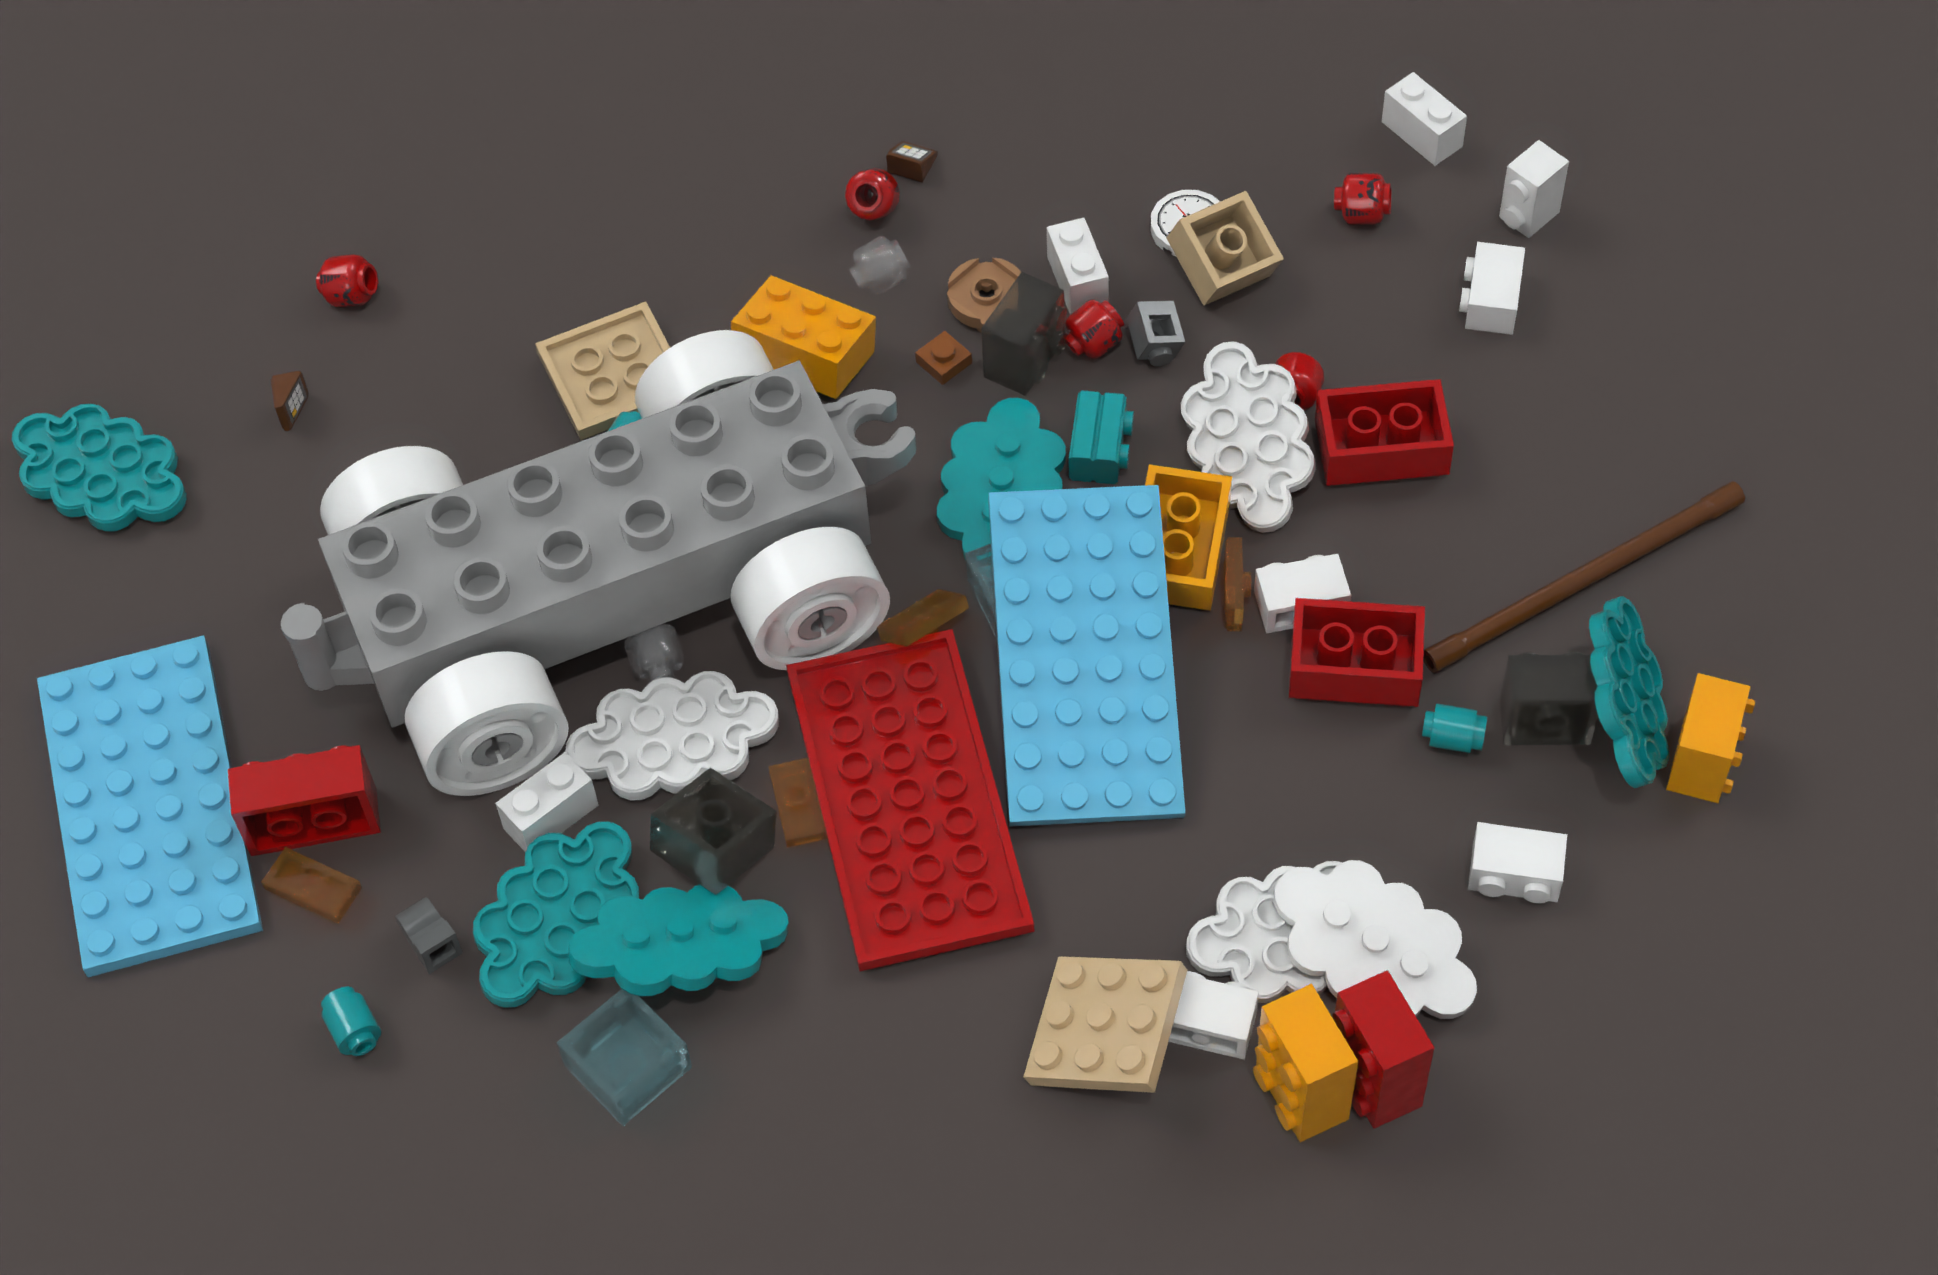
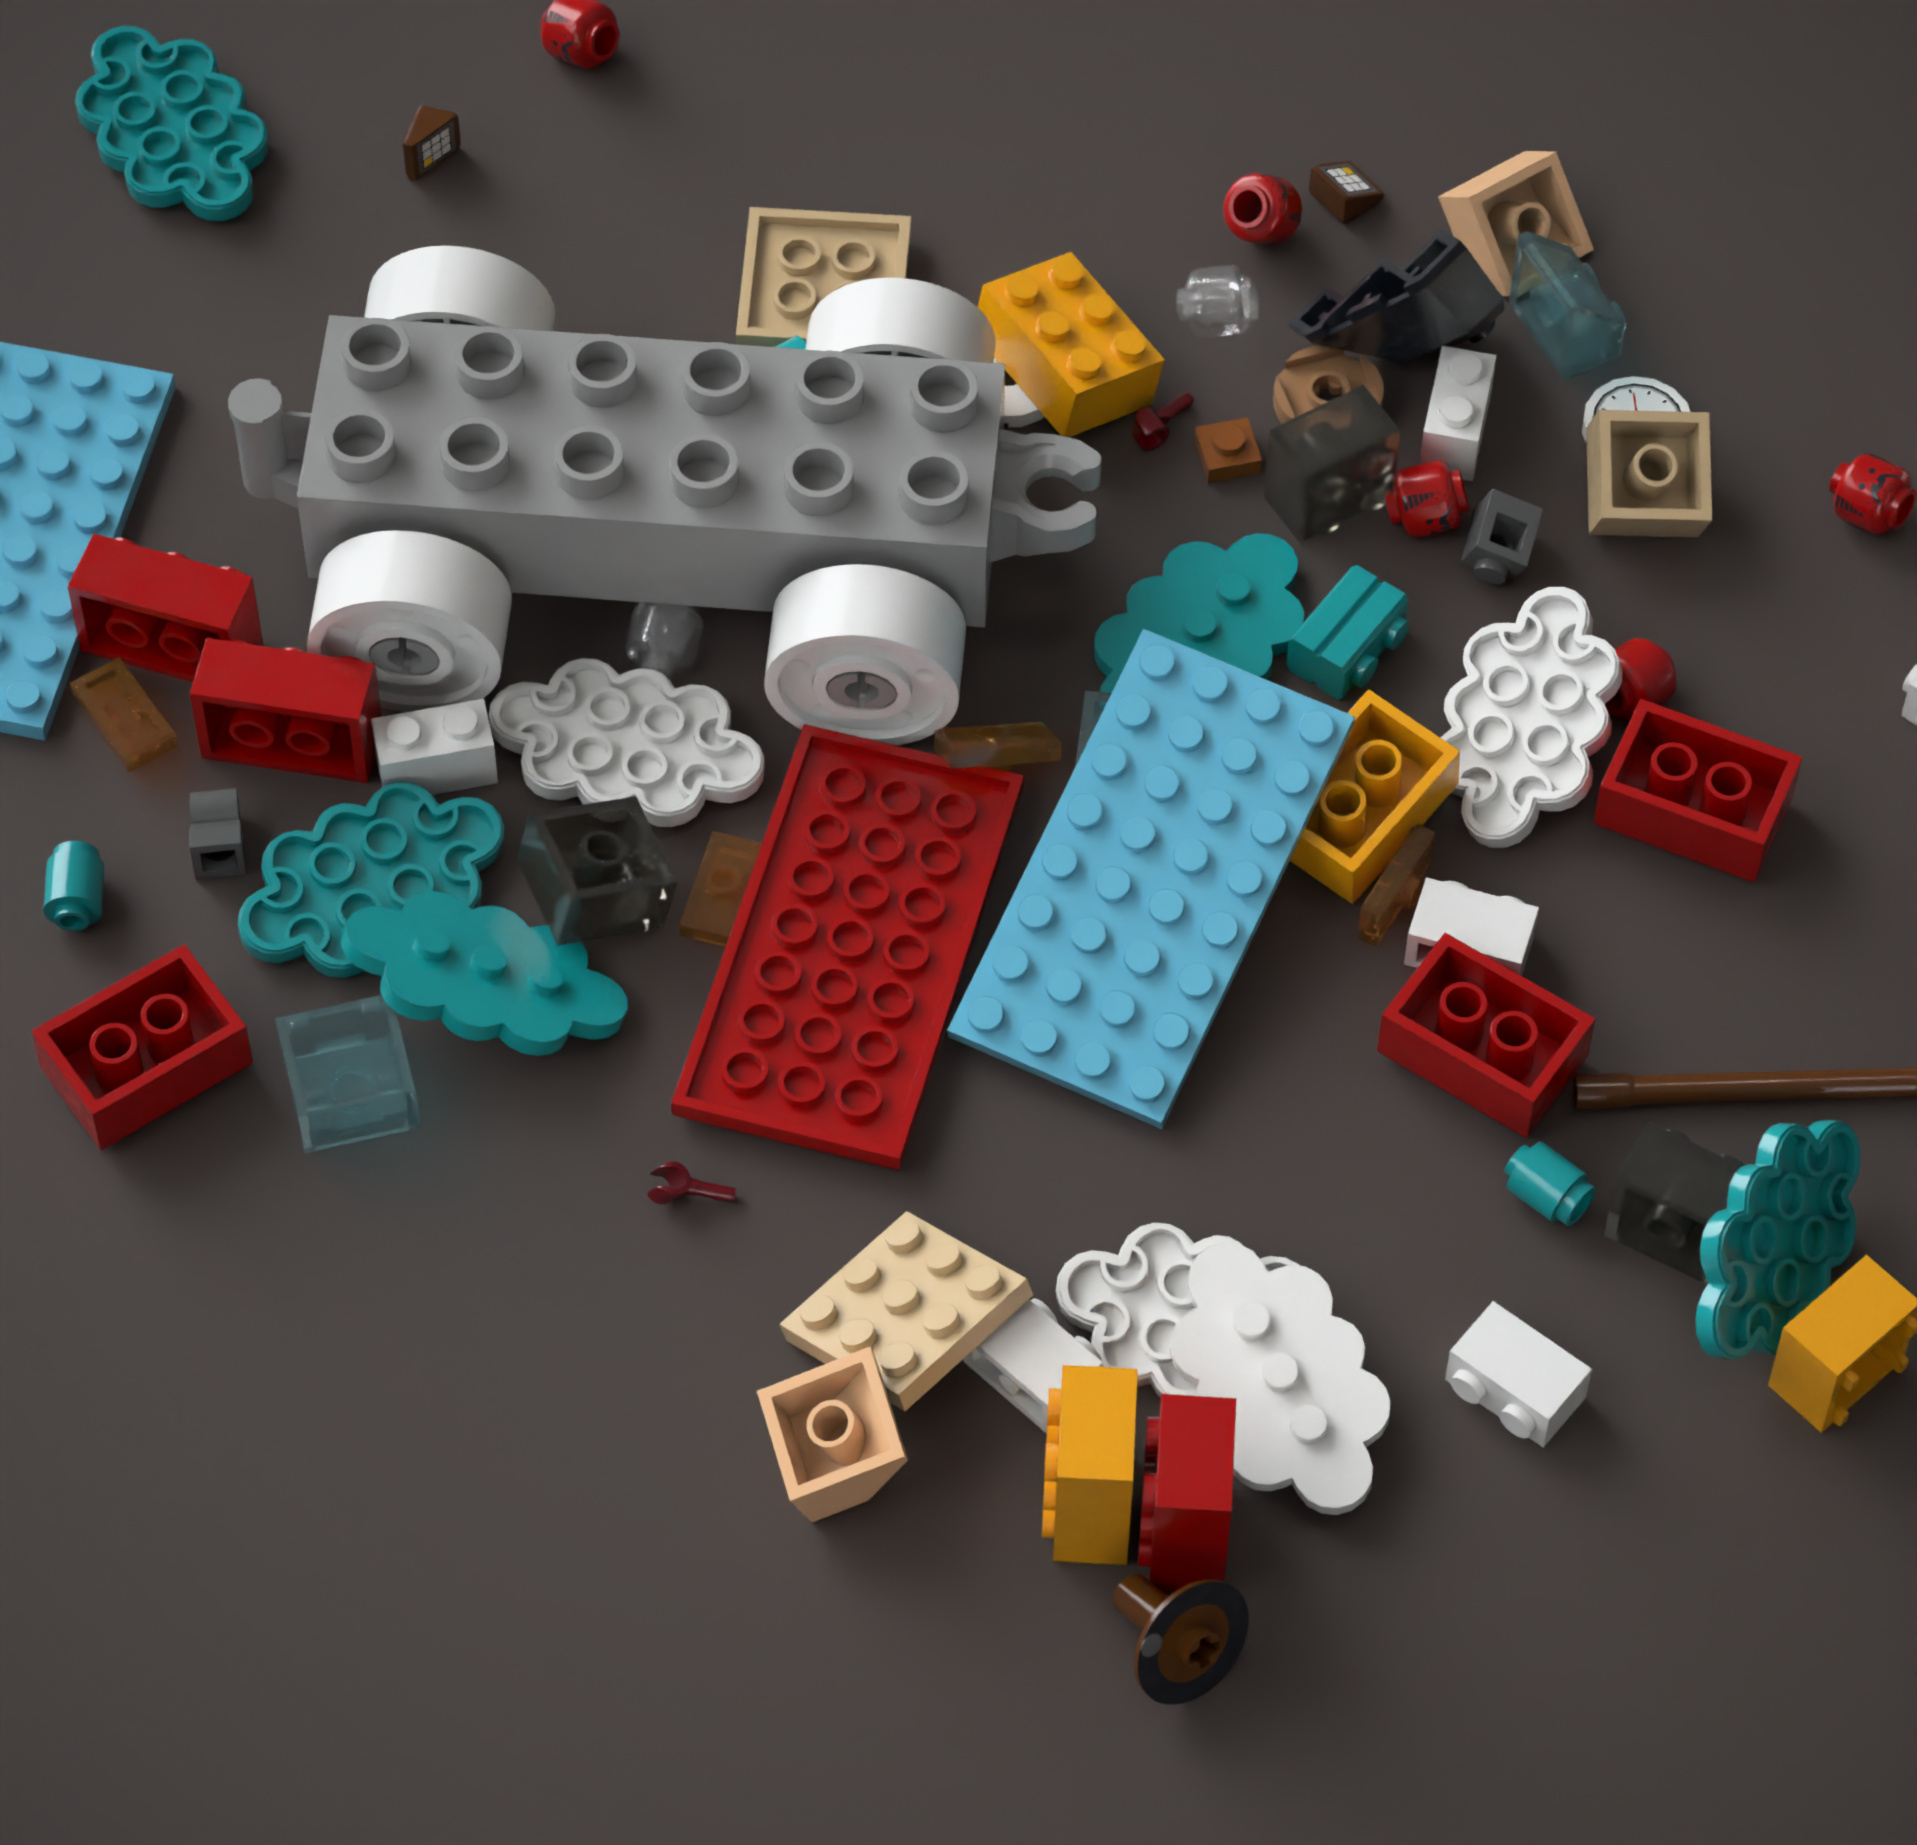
camera: 25 degrees right, 0 degrees up
none -> red brick [31,944,253,1151]
none -> red brick [190,638,382,783]
none -> dark red hand [648,1161,736,1205]
none -> light nougat slope [757,1347,908,1523]
none -> piece [1113,1574,1249,1705]
none -> dark red hand [1132,392,1194,451]
none -> black brick [1288,230,1505,363]
none -> light nougat slope [1438,151,1594,296]
none -> clear light blue slope [1509,231,1626,380]

